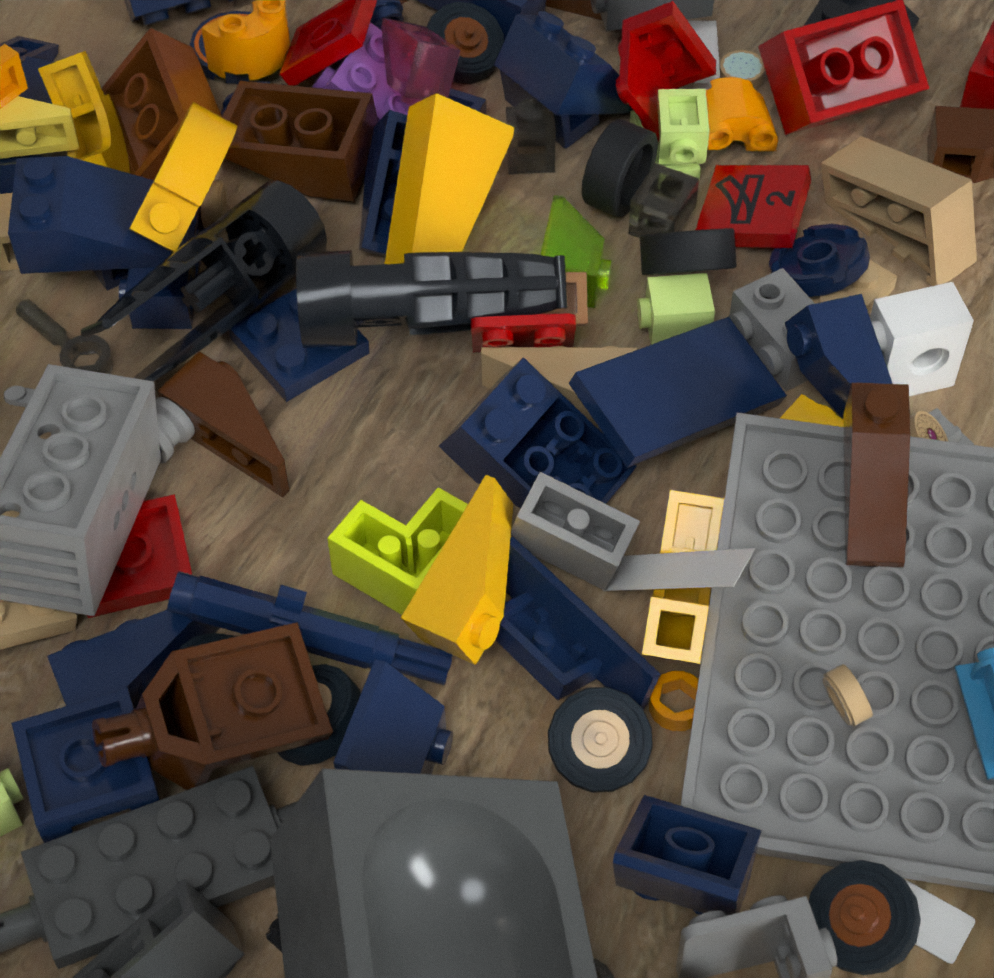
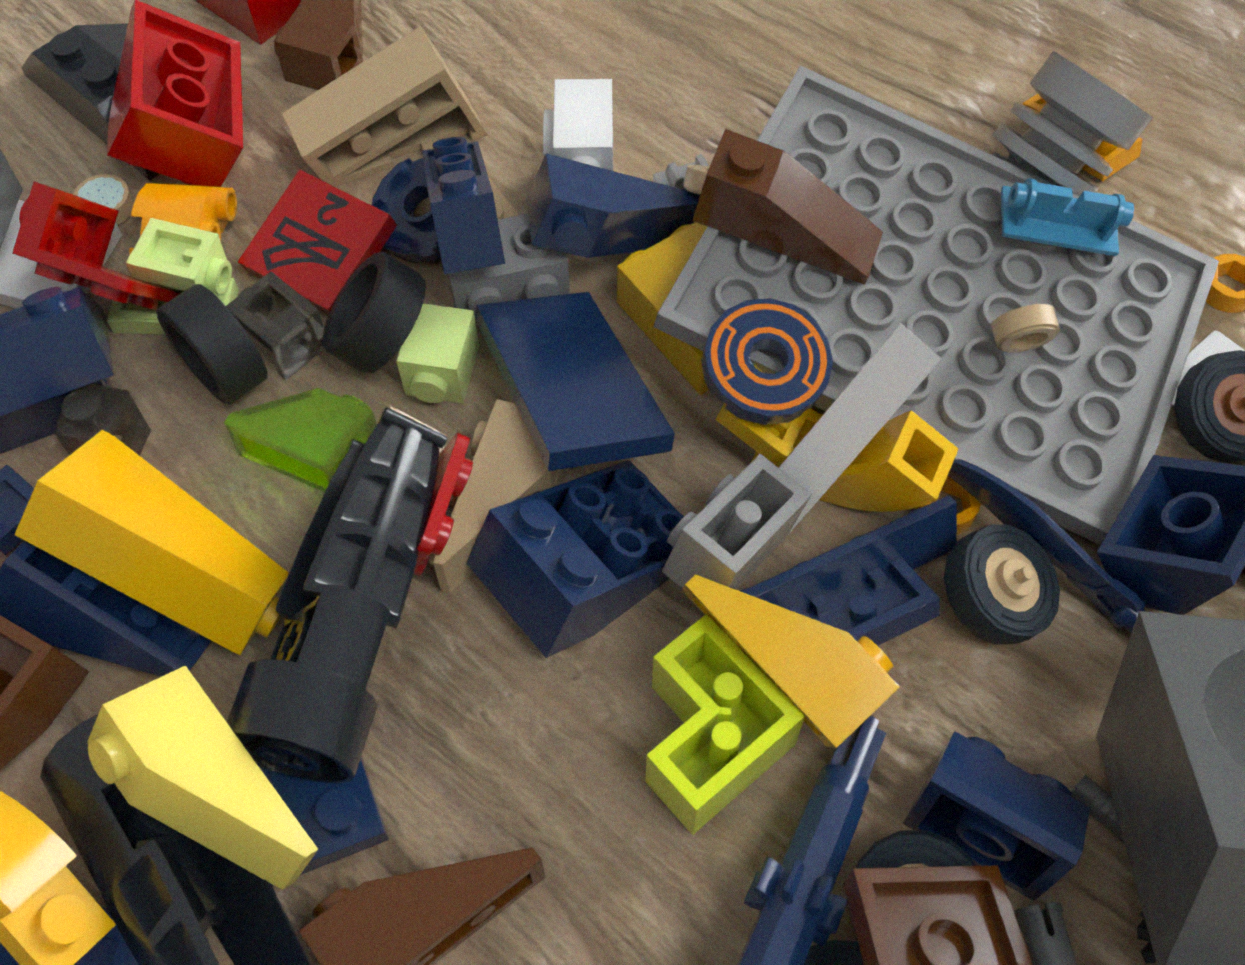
camera: 75 degrees left, 5 degrees up
none -> light yellow slope [87,666,318,890]
none -> dark blue slope [422,137,505,275]
none -> dark blue tile [701,298,833,425]
none -> dark blue sword [947,459,1147,634]

